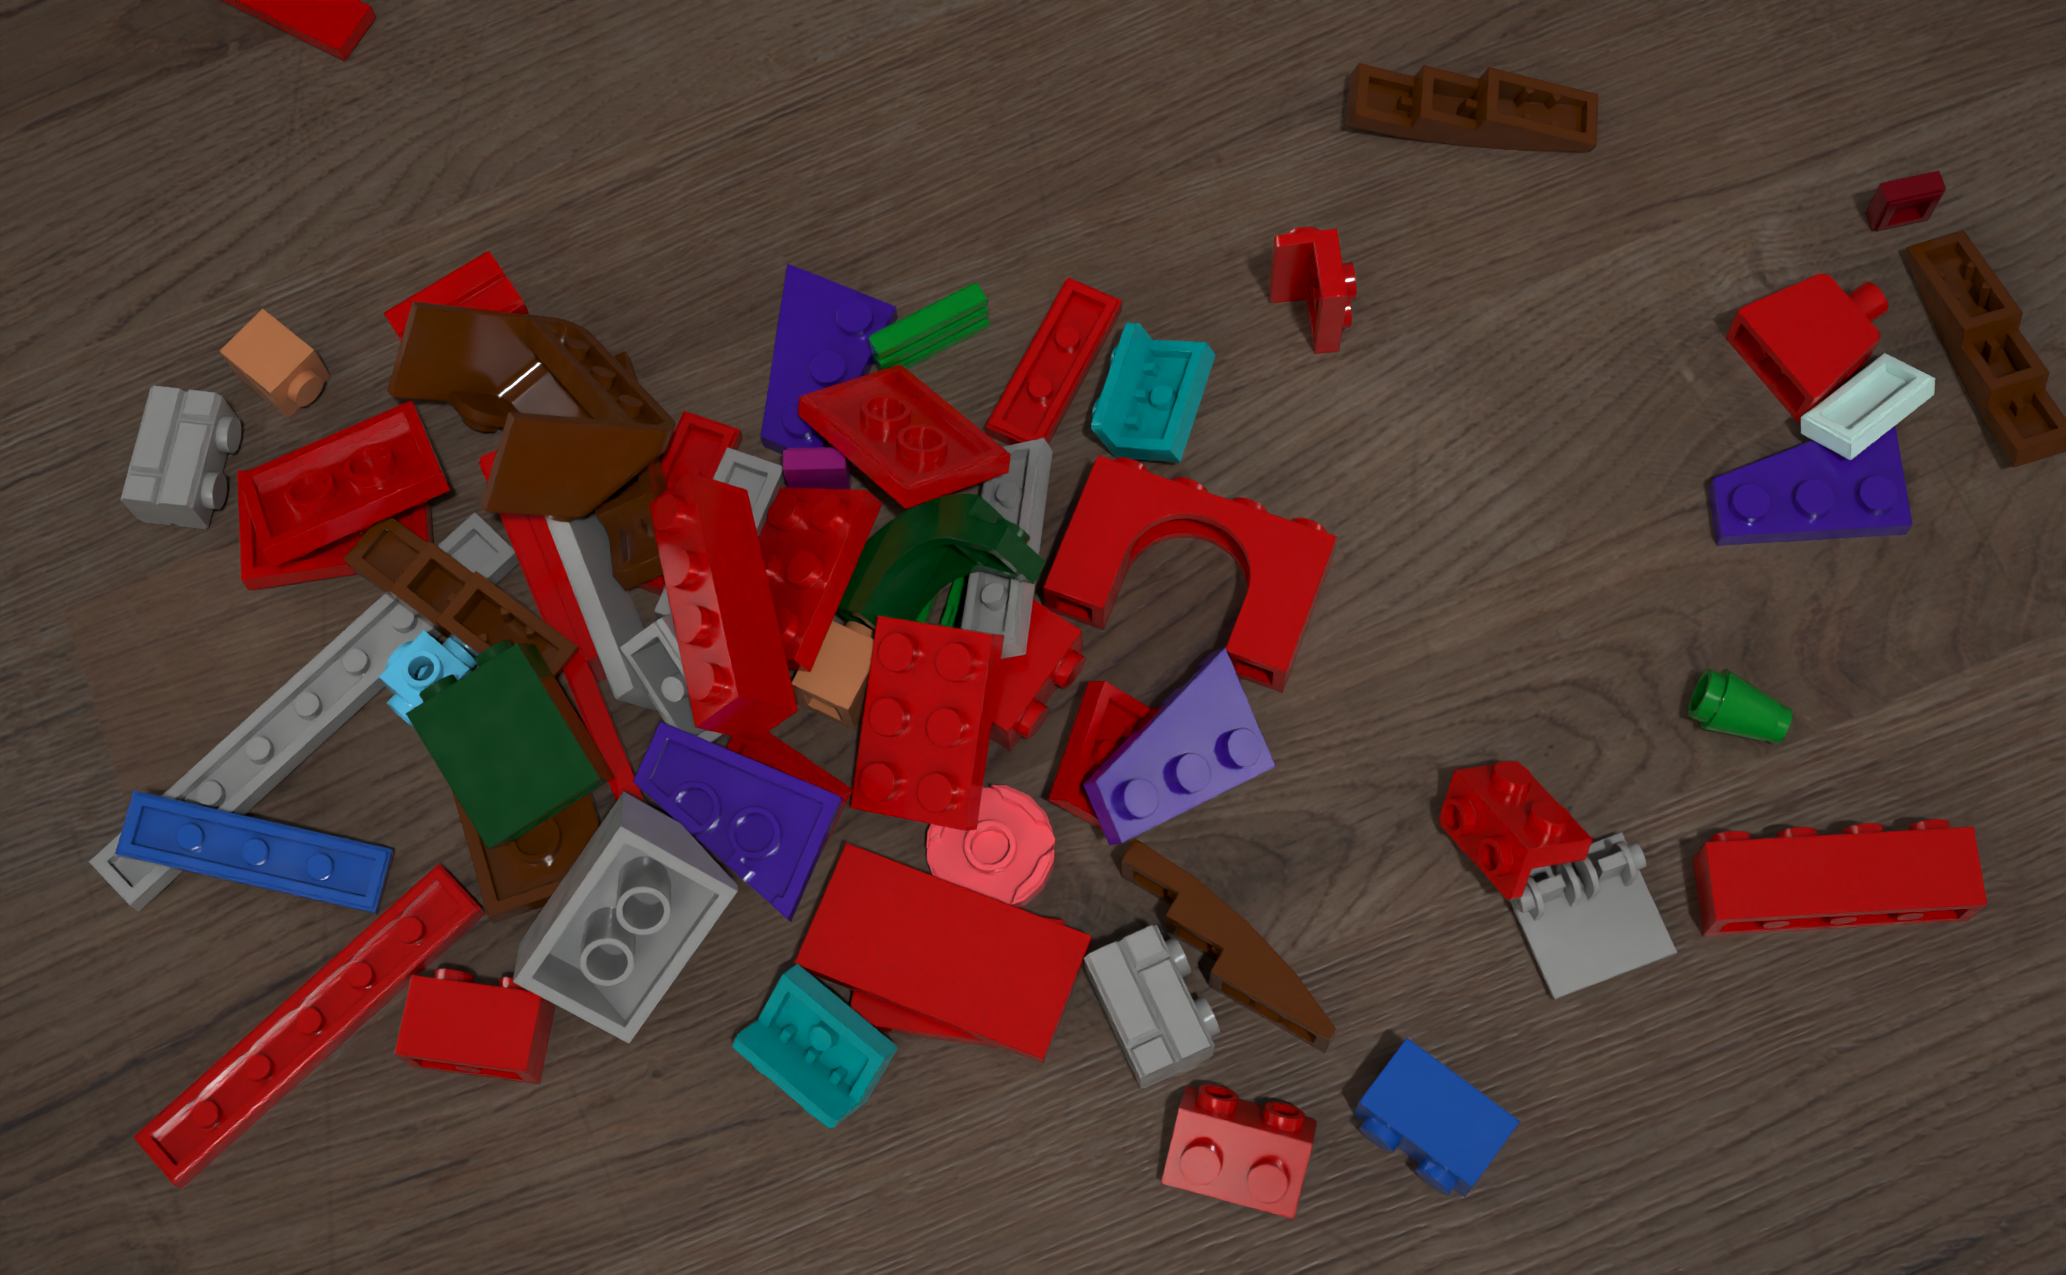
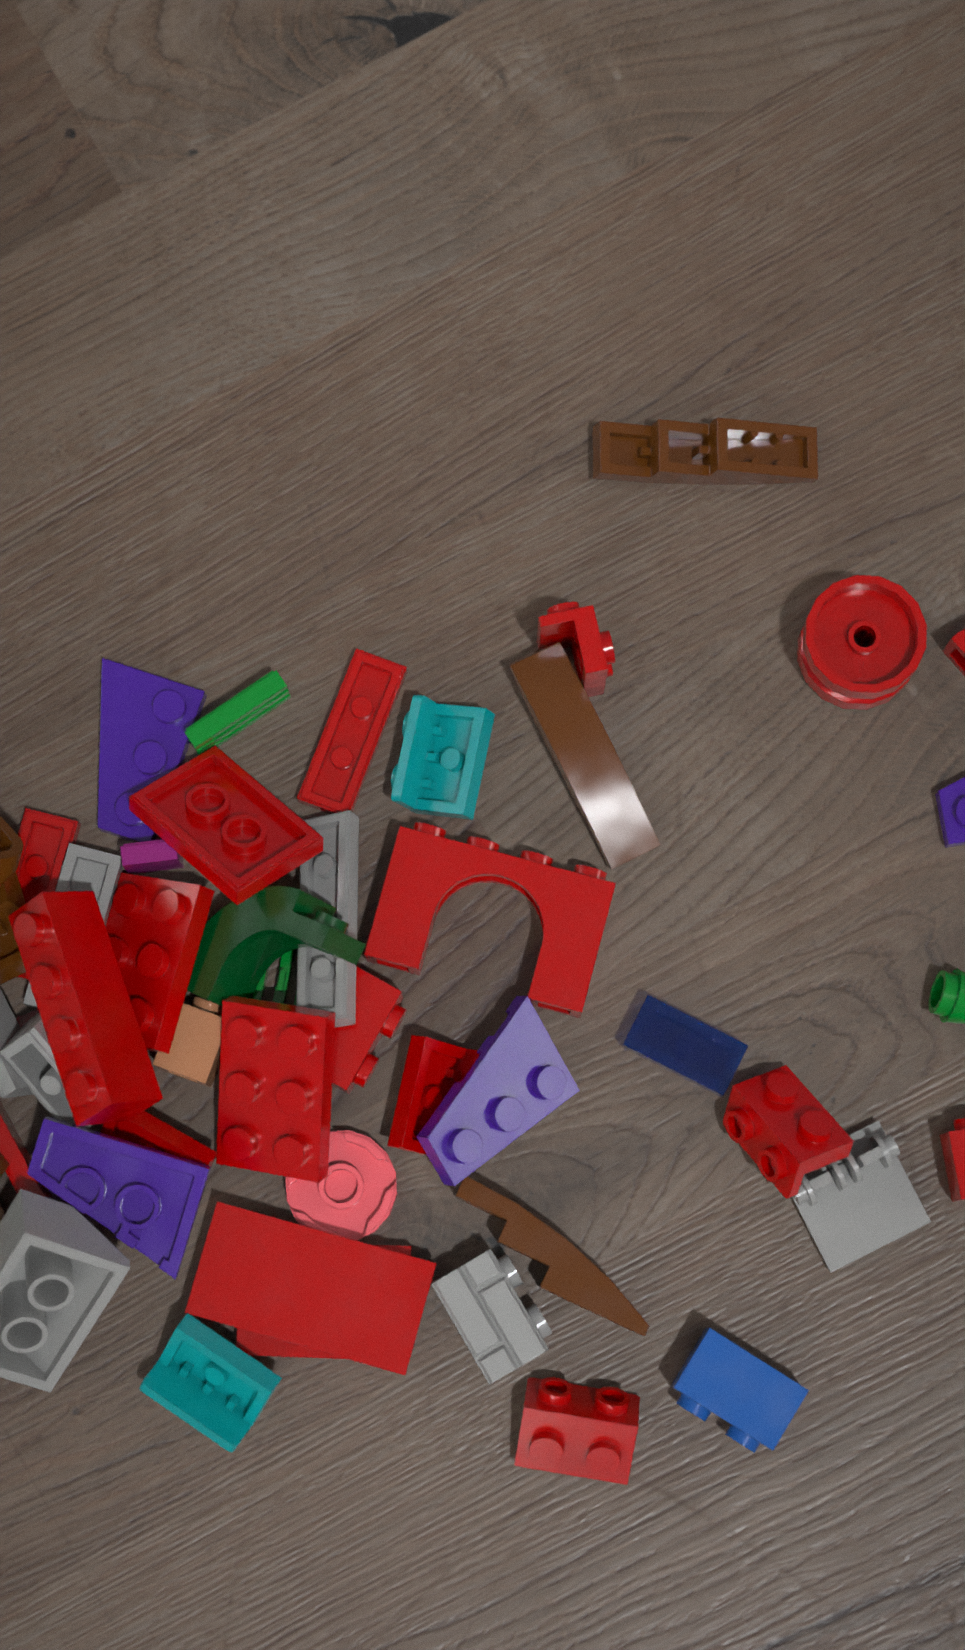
camera: 10 degrees left, 10 degrees up
none -> reddish brown slope [509,641,661,870]
none -> clear blue plate [622,995,748,1097]
none -> red wheel [797,575,927,710]

